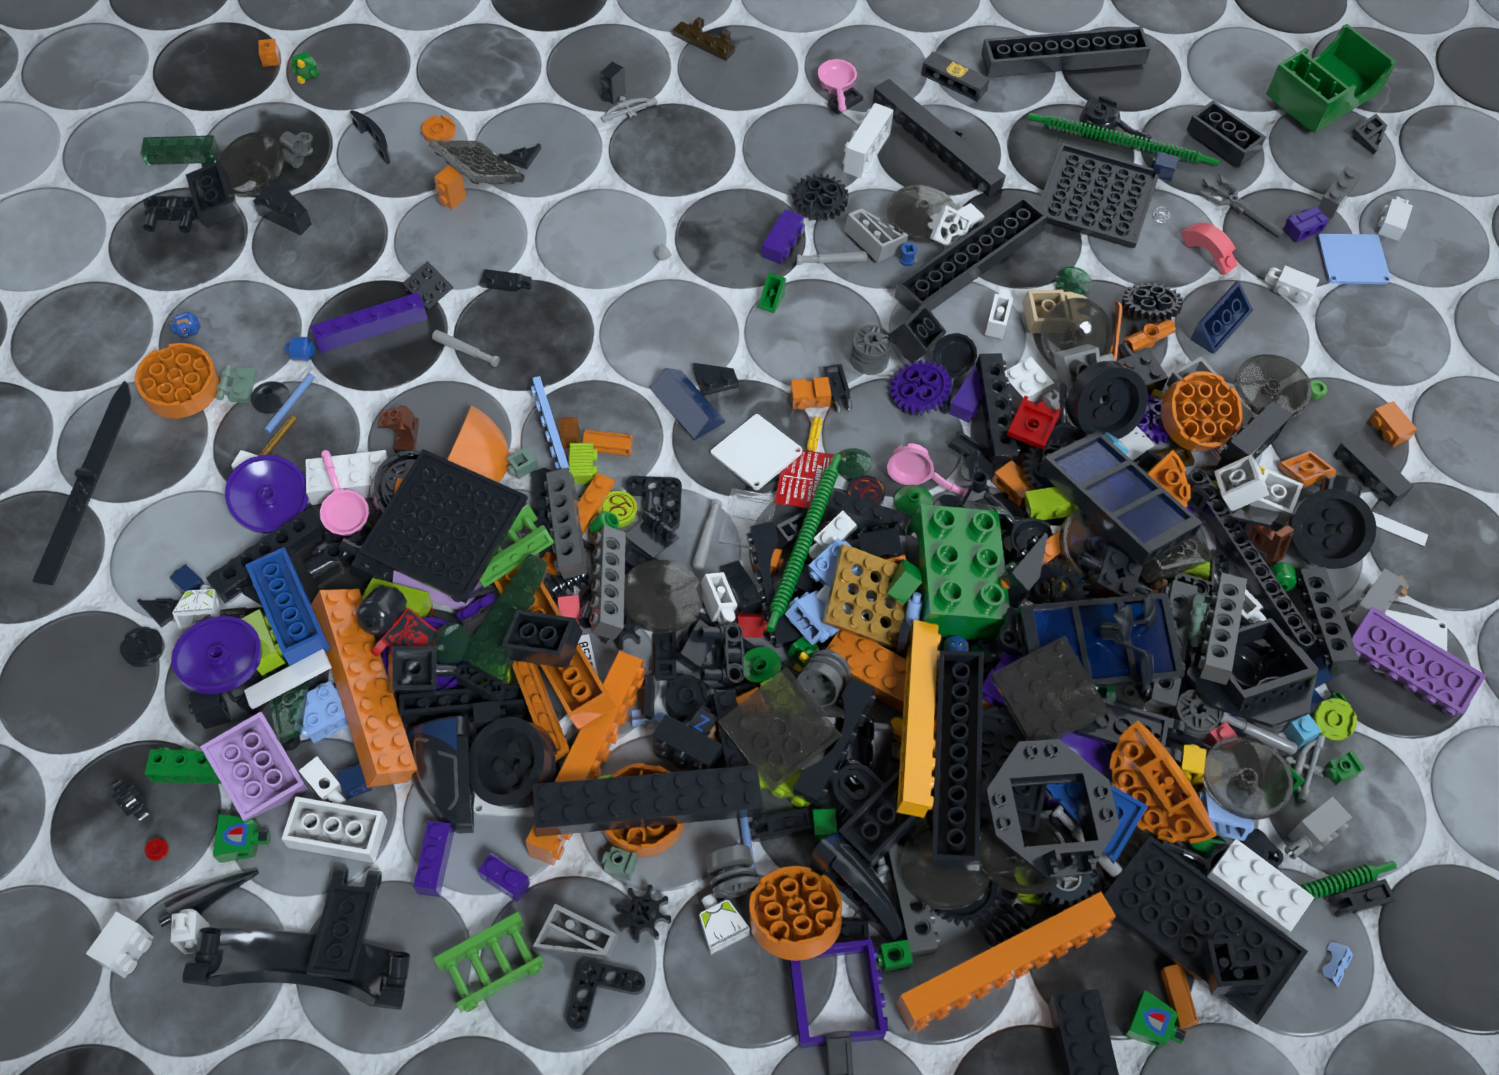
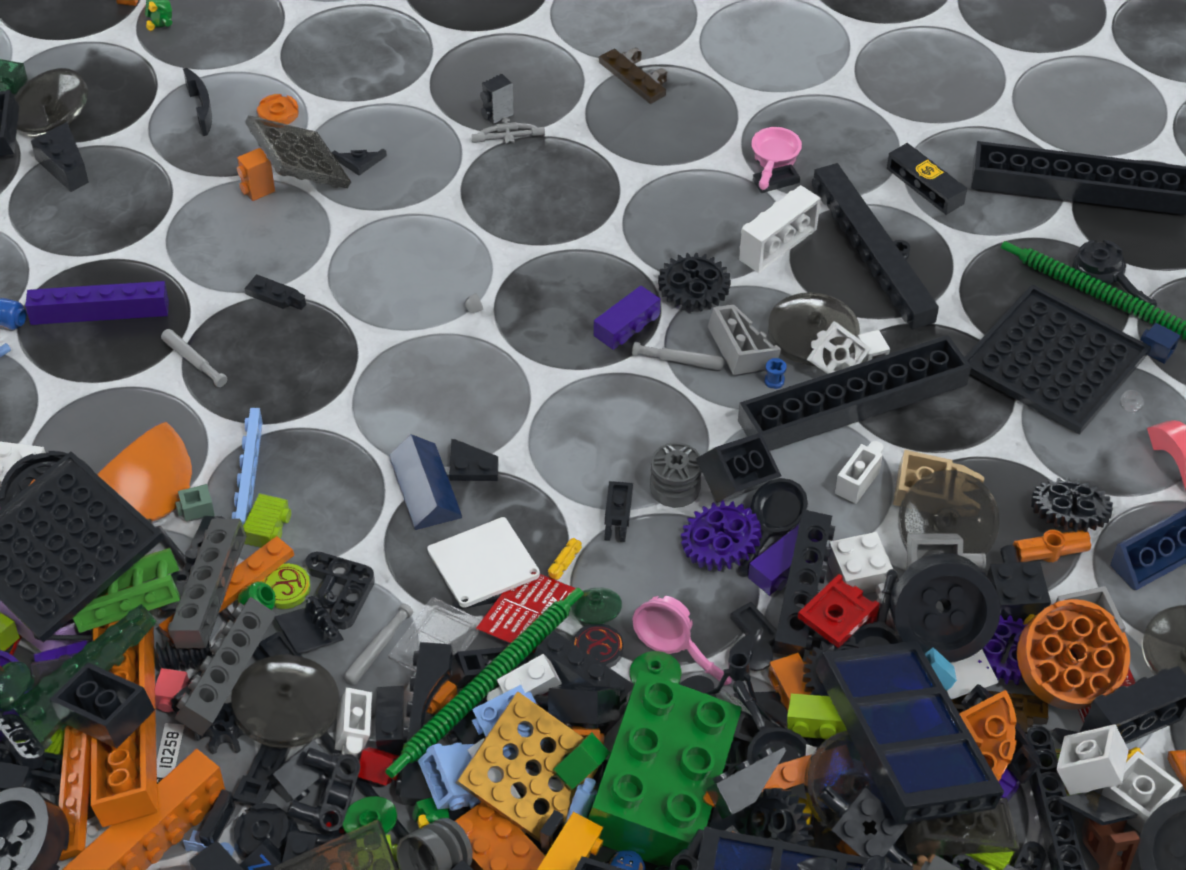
camera: 20 degrees right, 10 degrees down
dark grey piece [280,131,313,168] -> none
copper tile [378,406,419,454] -> none
black hinge [402,261,454,310] -> none
clear orange brick [558,416,581,449] -> none
orange piece [582,430,633,456] -> none
green slope [758,272,786,313] -> none
orange brick [790,377,831,409] -> none
clear green dish [1055,267,1091,295] -> none
orange piece [1108,301,1122,362] -> none

